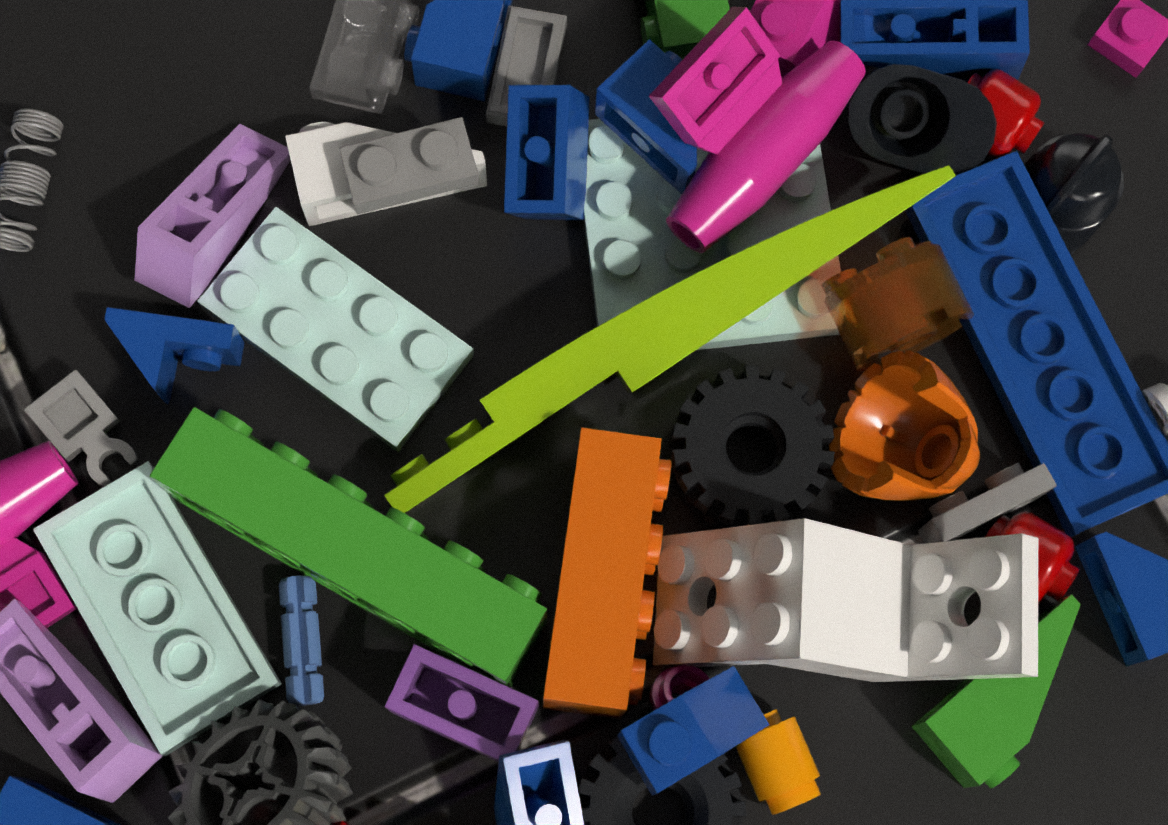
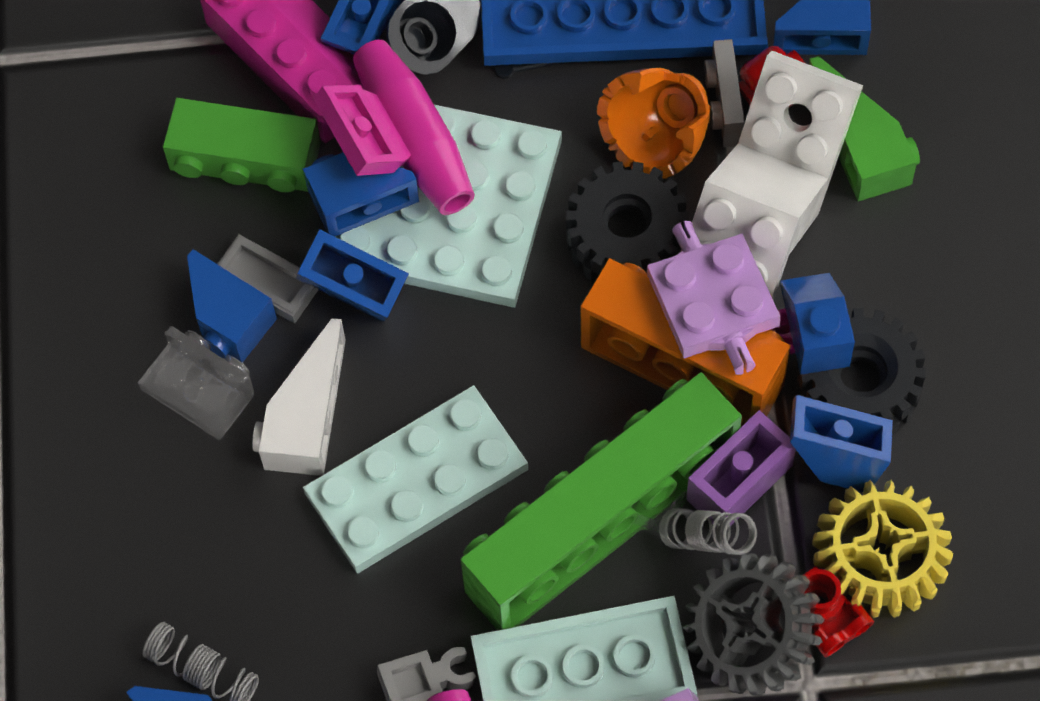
camera: 60 degrees left, 10 degrees down
blue slope [104,307,245,404] -> none
lavender slope [134,124,290,308] -> none
medium blue axle [279,575,324,706] -> none
light grey plate [339,117,479,215] -> none
lime slope [384,165,956,513] -> none
light orange brick [735,709,821,815] -> none
clear orange brick [821,237,974,371] -> none
none -> lavender plate [647,221,780,375]
none -> light grey piece [659,508,757,555]

